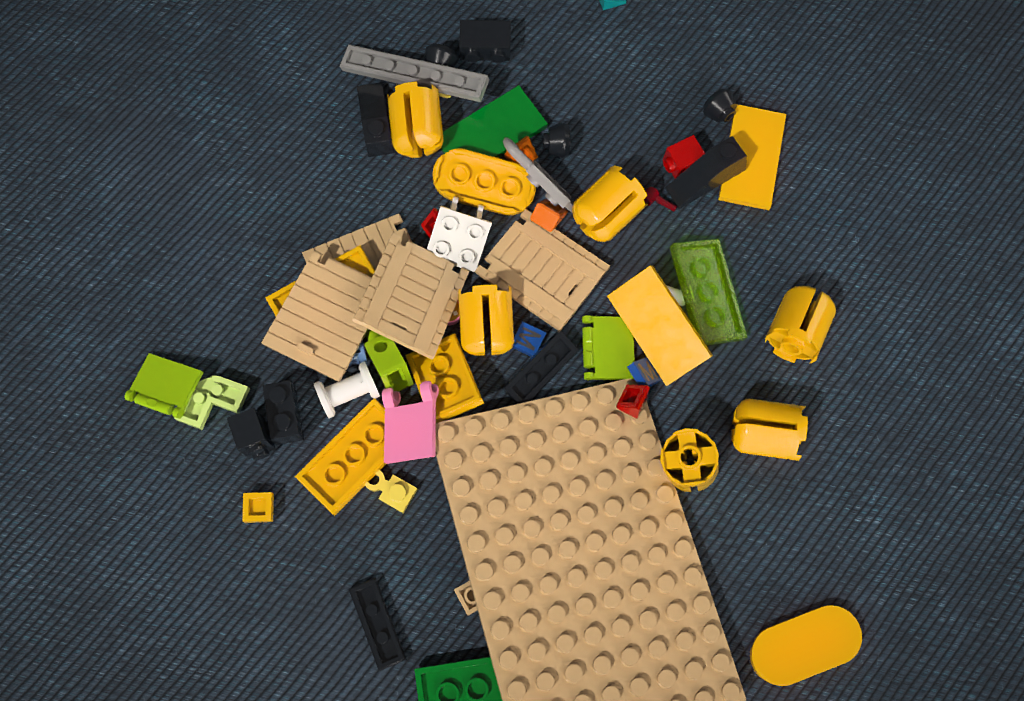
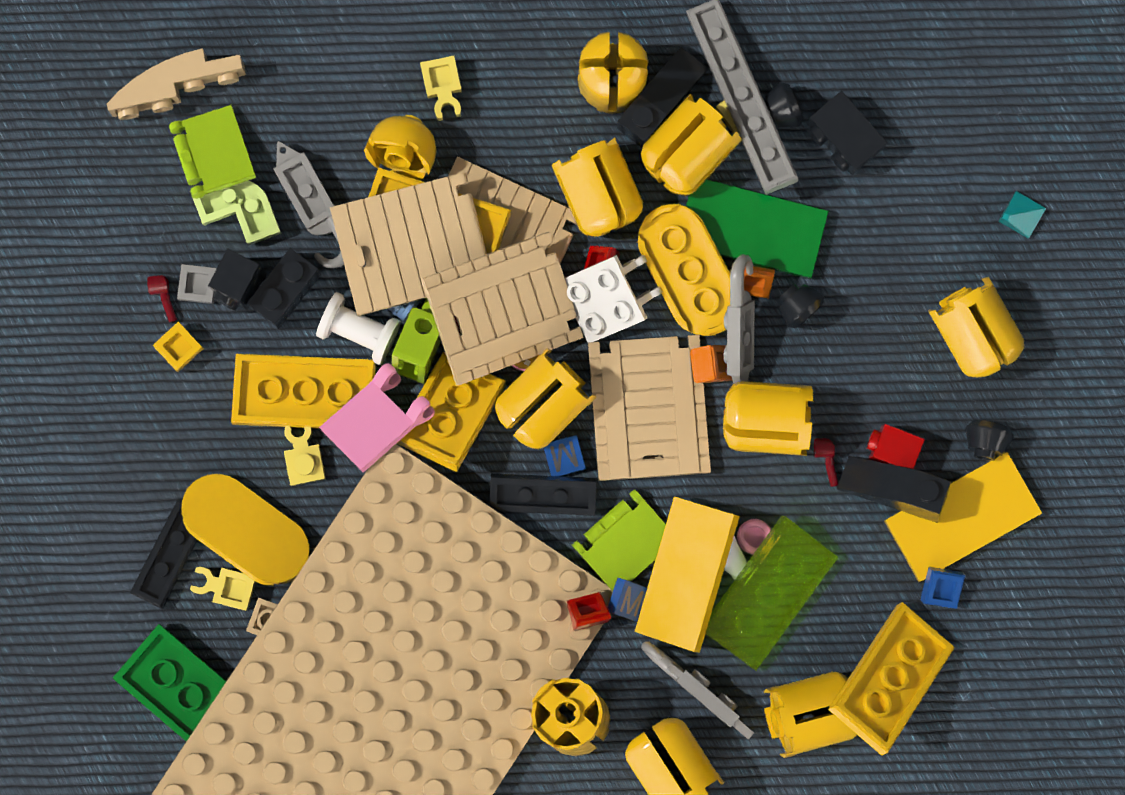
camera: 50 degrees right, 10 degrees up
none -> tan slope [107,48,246,120]
none -> dark red hand [147,275,177,322]
none -> light grey plate [177,264,217,304]
none -> yellow tile [181,474,309,586]
none -> light yellow plate [190,567,256,611]
none -> light grey plate [273,141,344,268]
none -> yellow cylinder [364,115,437,180]
none -> light yellow plate [420,56,462,121]
none -> yellow cylinder [552,138,643,237]
none -> yellow cylinder [578,32,648,114]
none -> light grey plate [641,641,754,740]
none -> bright pink tile [736,519,772,555]
none -> yellow tile [828,602,955,755]
none -> blue tile [920,567,965,609]
none -> yellow cylinder [928,277,1024,378]

